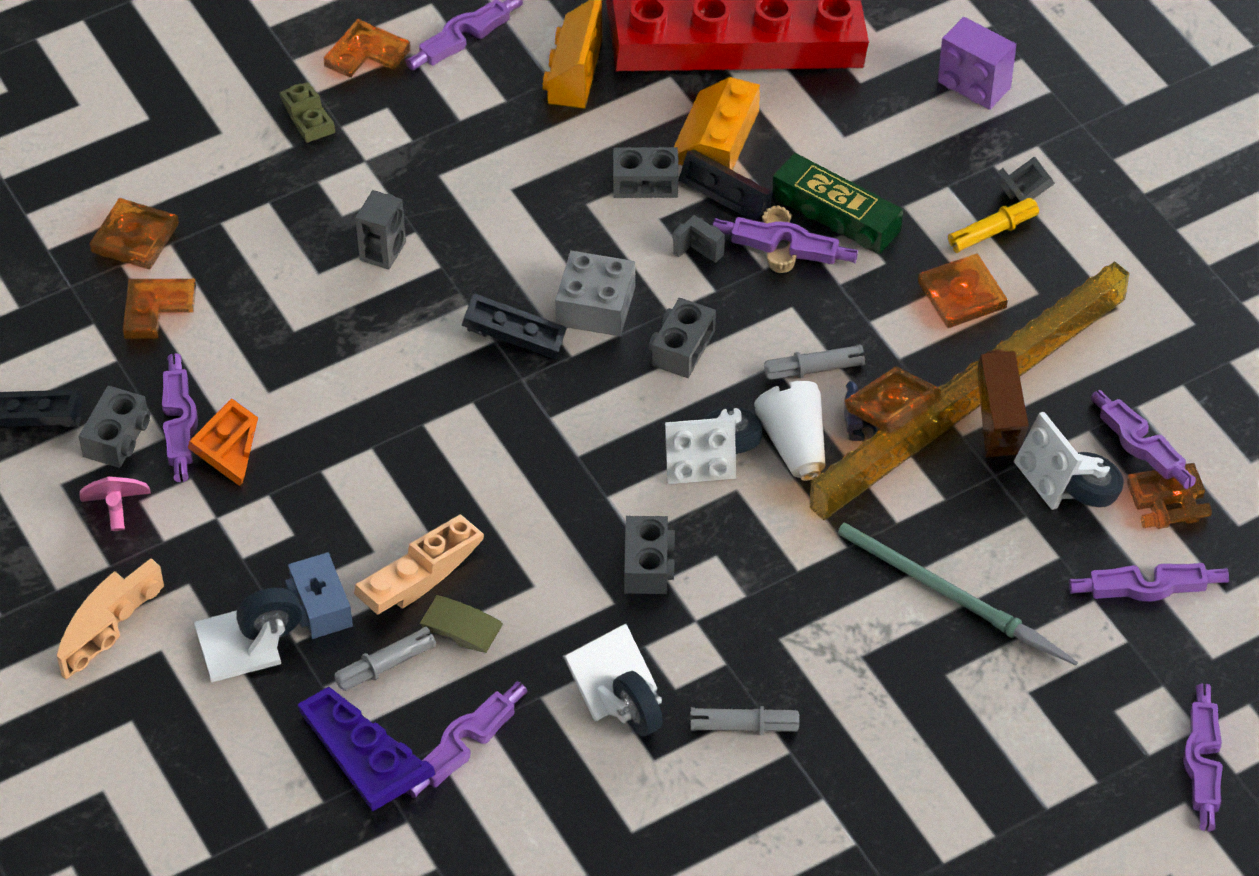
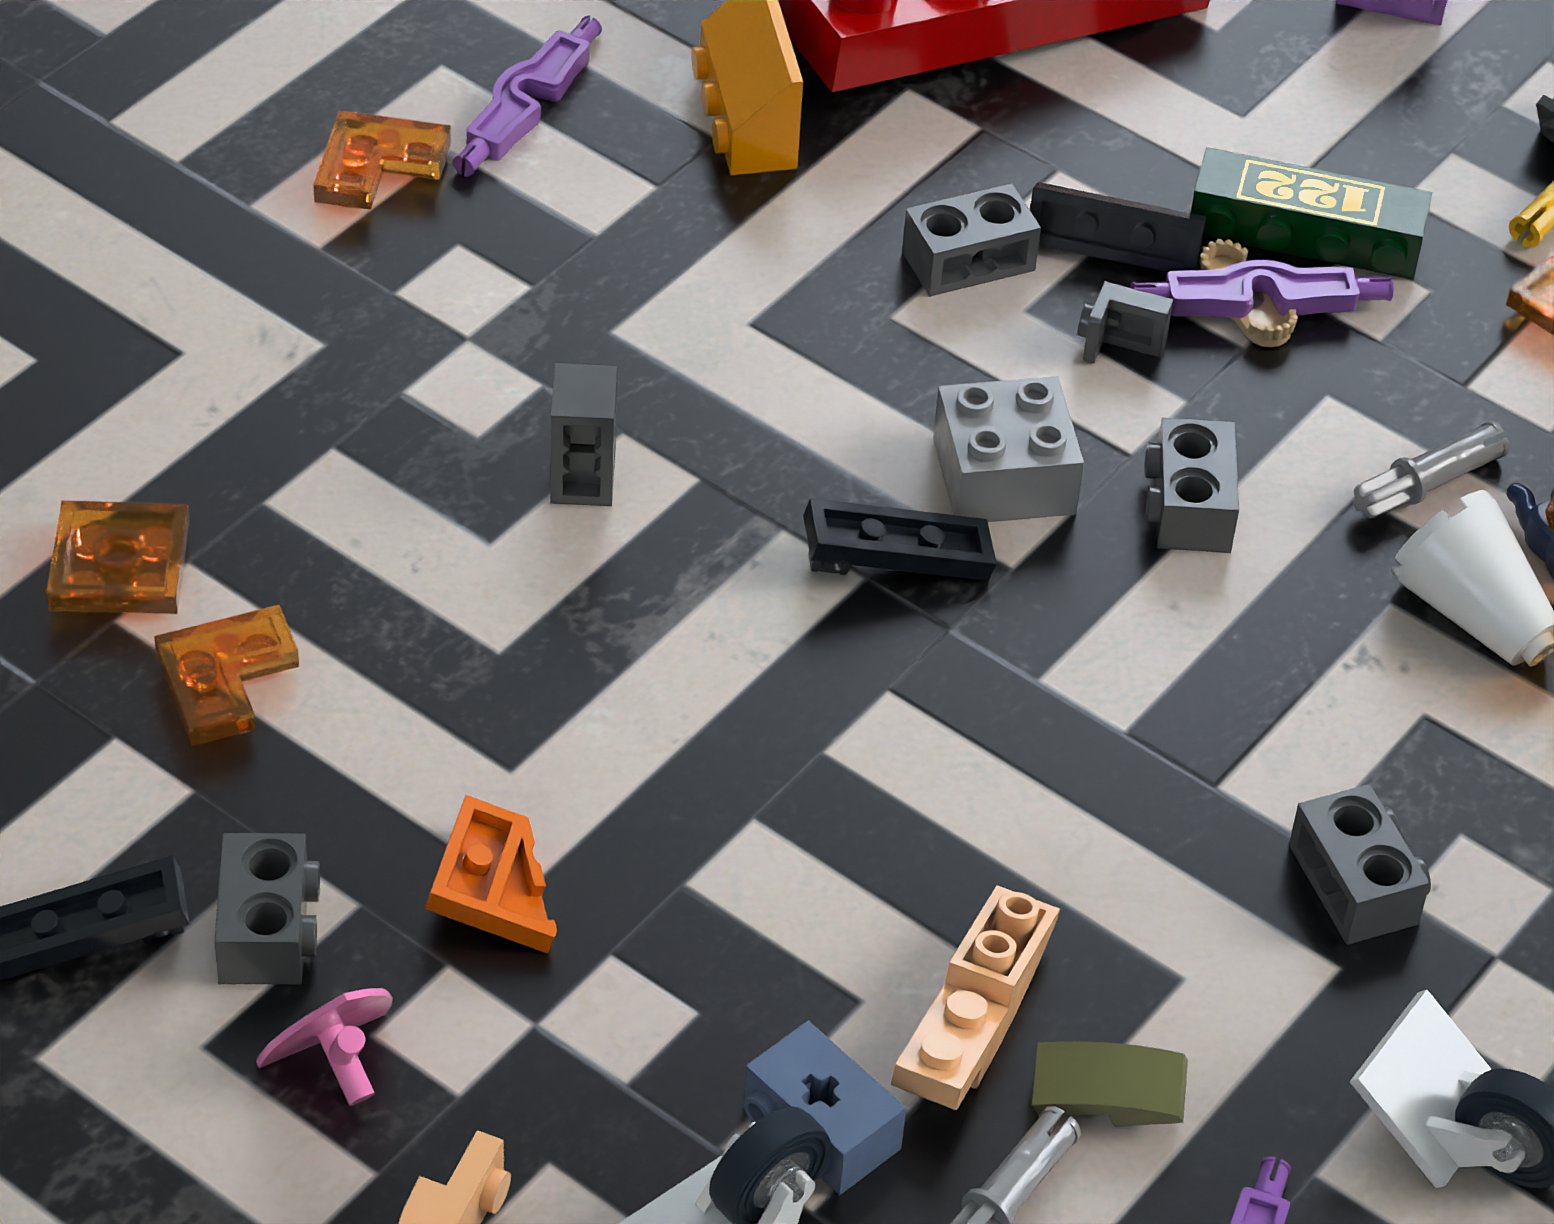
camera: 25 degrees left, 5 degrees down
medium lavender piece [162,353,198,482] -> none
olive slope [279,82,336,143] -> none
white plate [665,407,762,484] -> none
light orange slope [674,77,760,170] -> none

